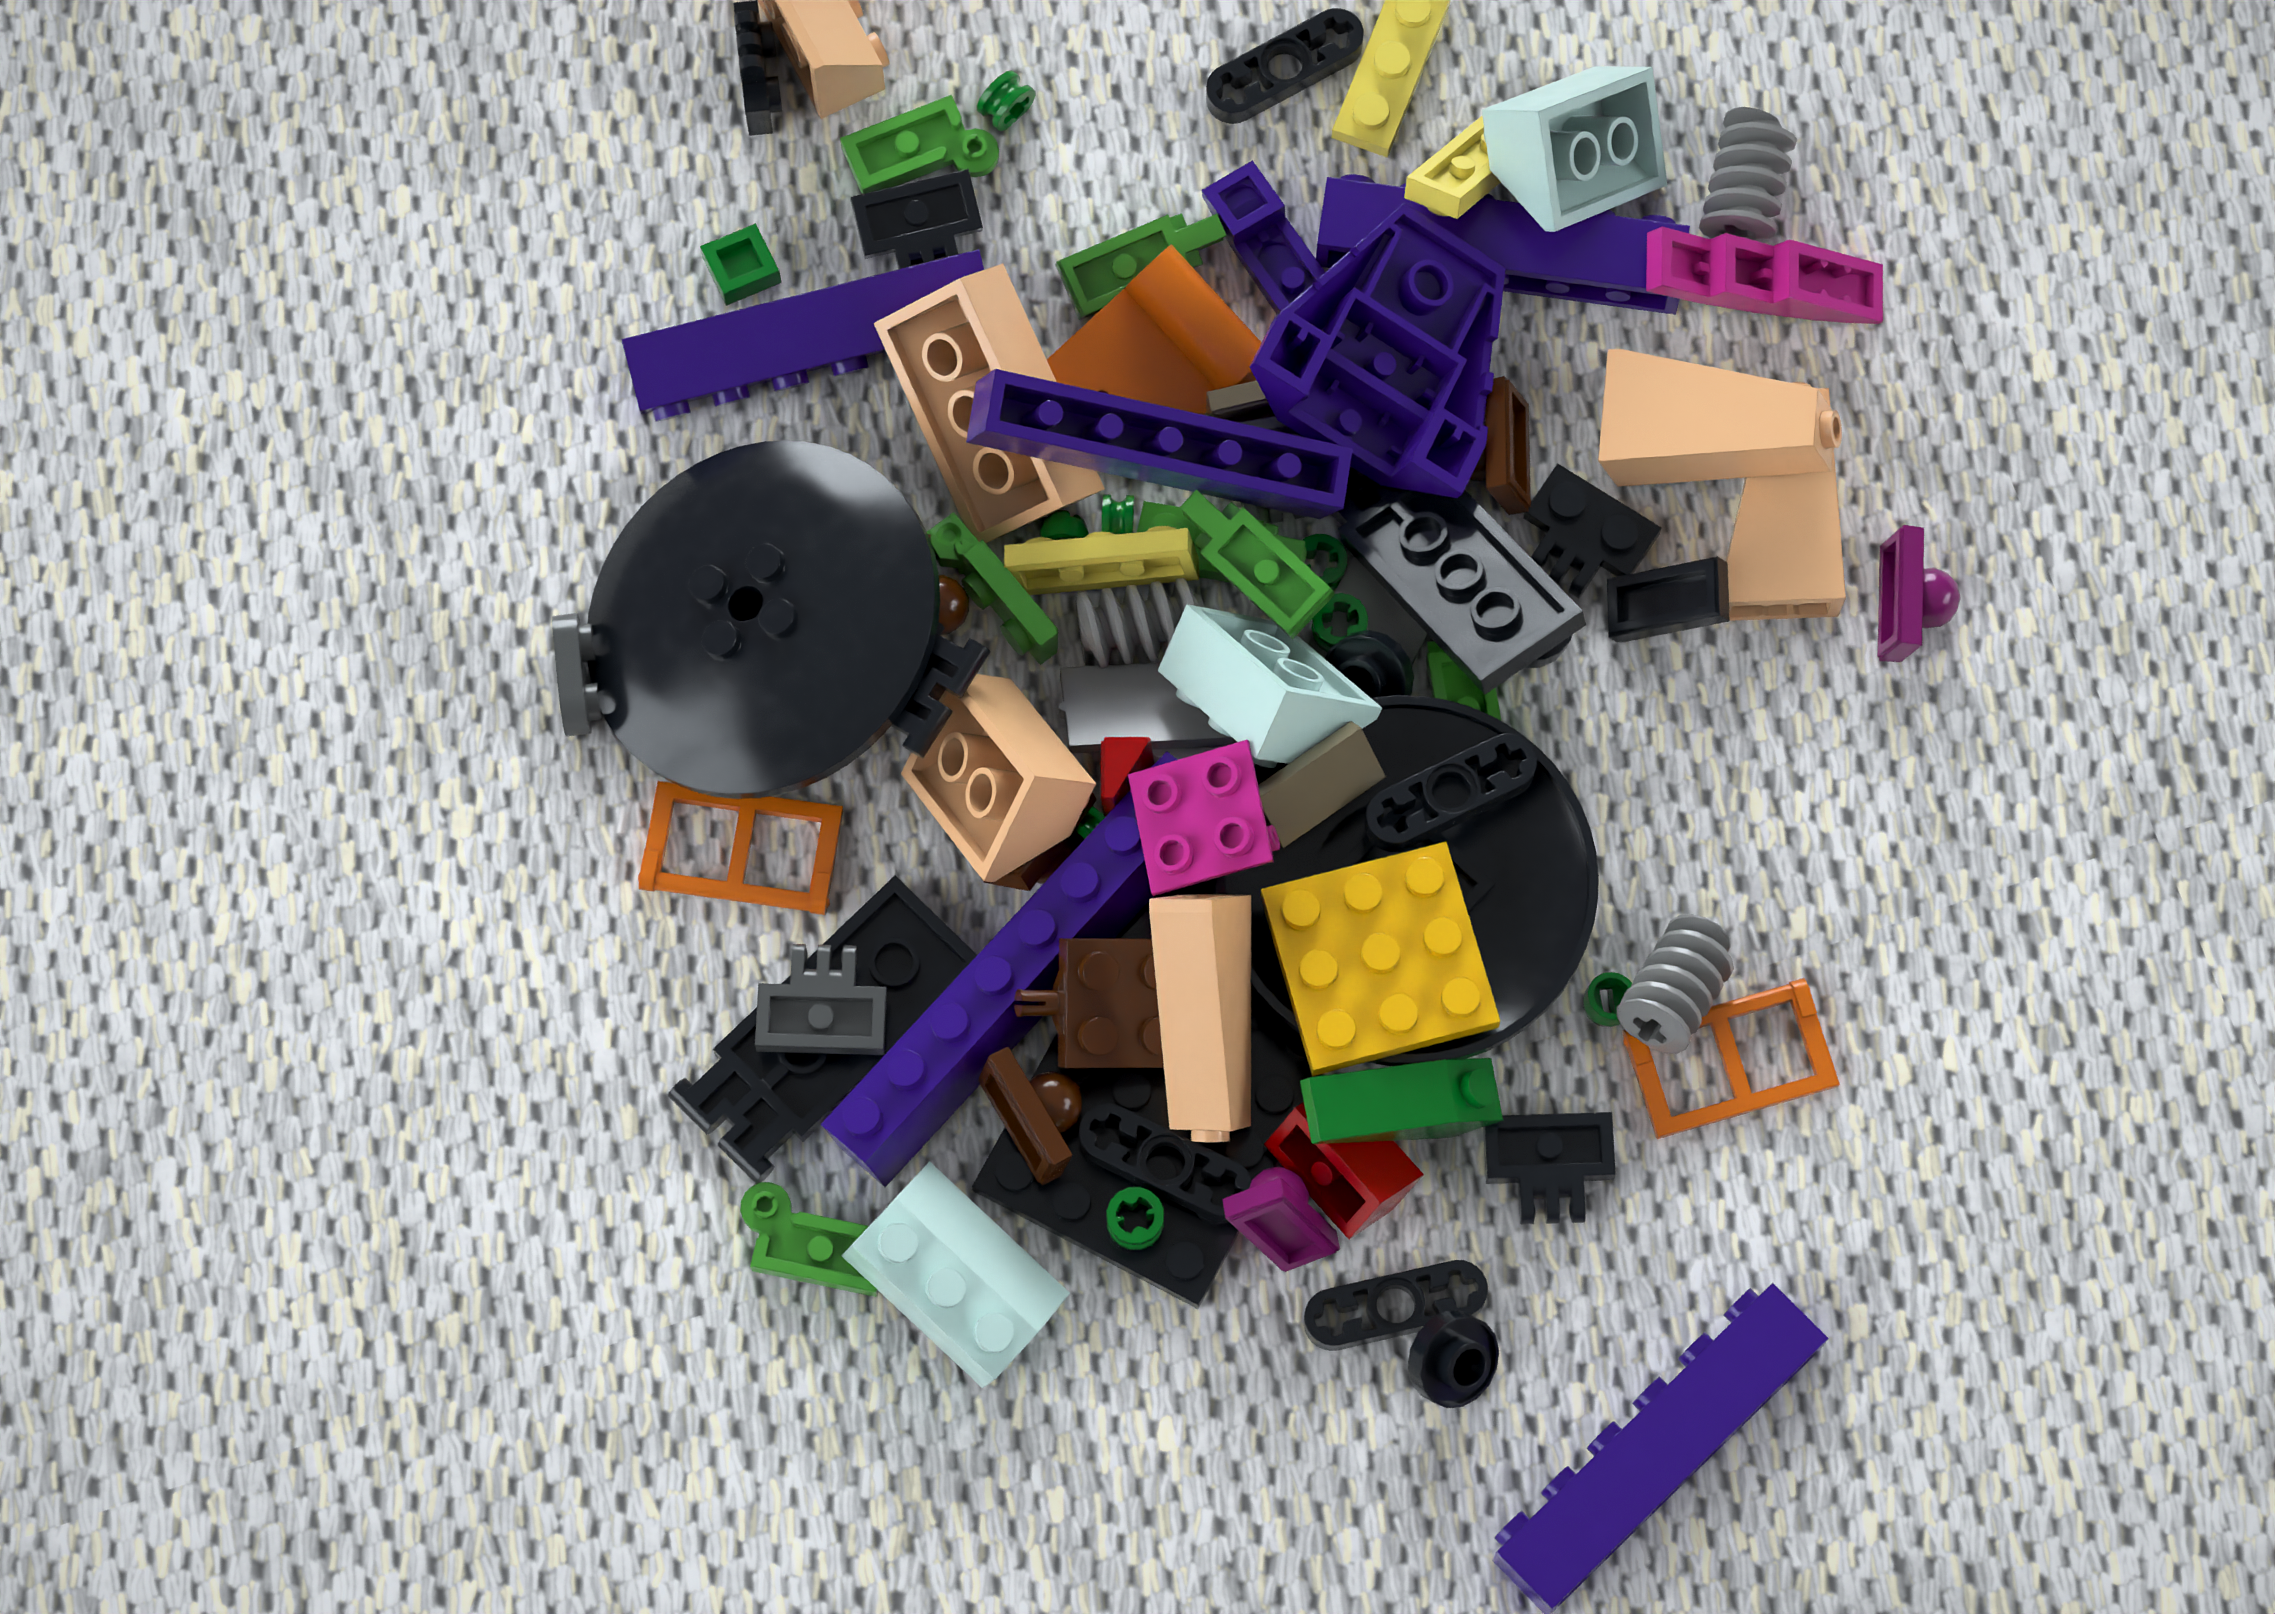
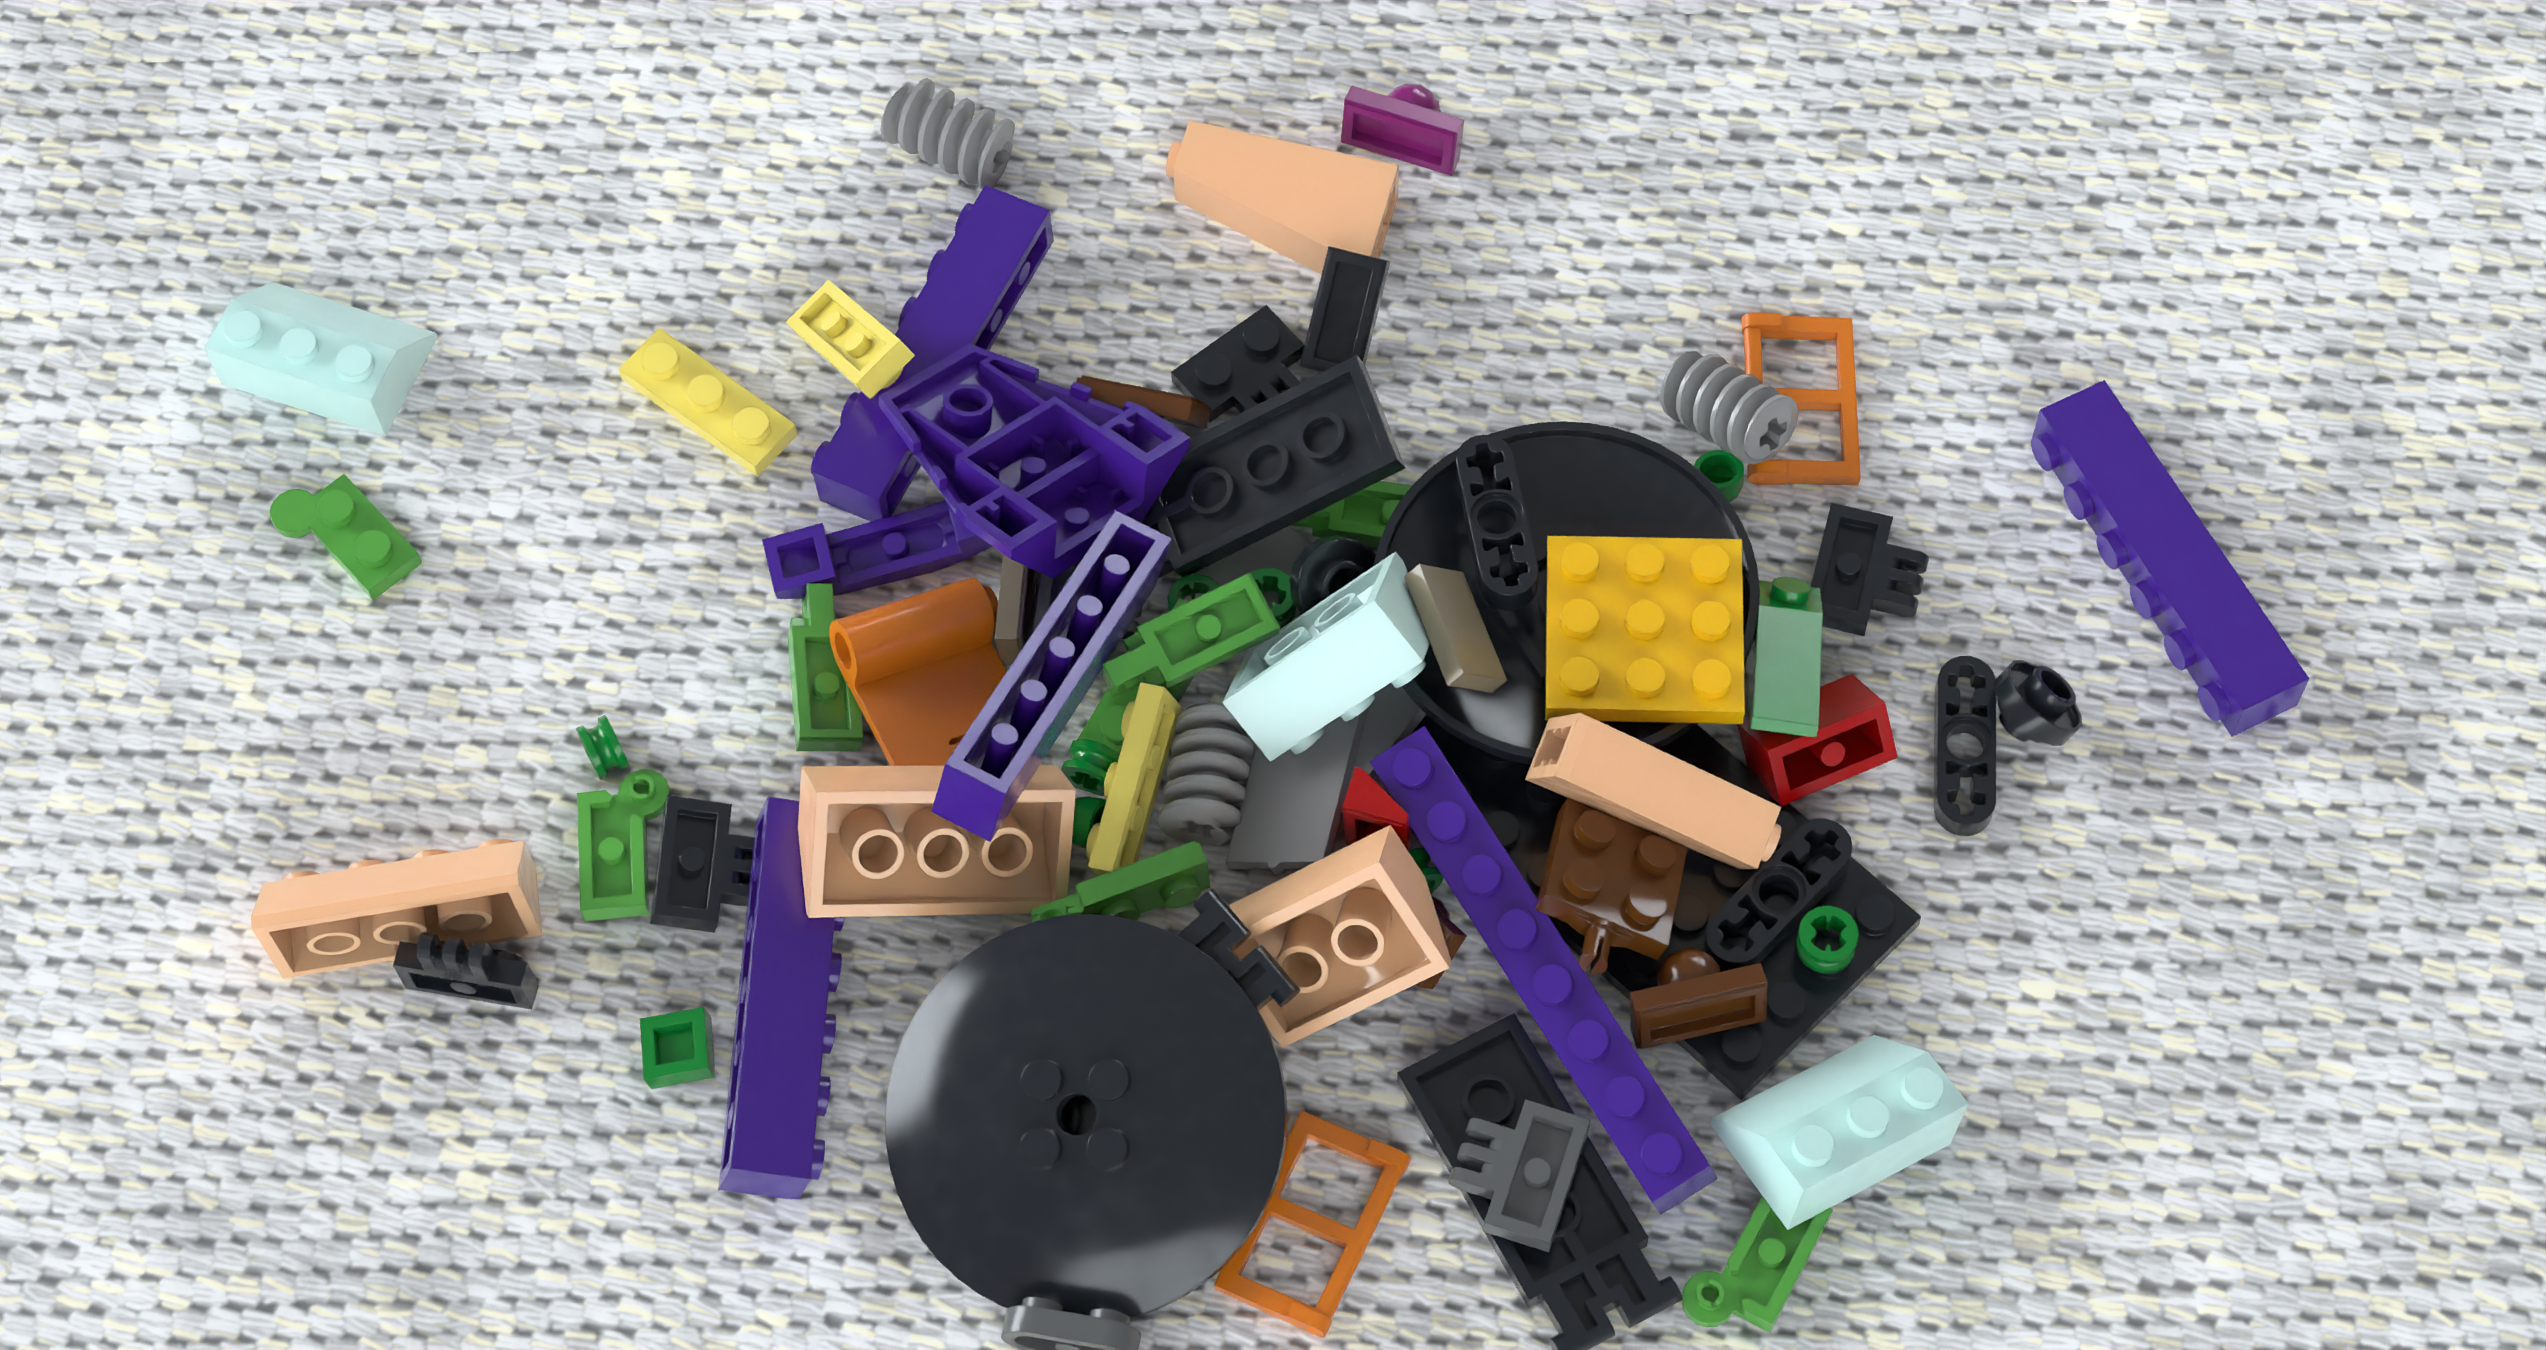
camera: 70 degrees left, 10 degrees down
dark pink hinge [1128,740,1280,896] -> none
black beam [1206,8,1364,124] -> none
magenta tile [1222,1167,1340,1272] -> none
light aqua slope [1482,66,1667,232] -> none
light nougat slope [1598,349,1842,487] -> none
dark pink slope [1646,226,1883,324] -> none

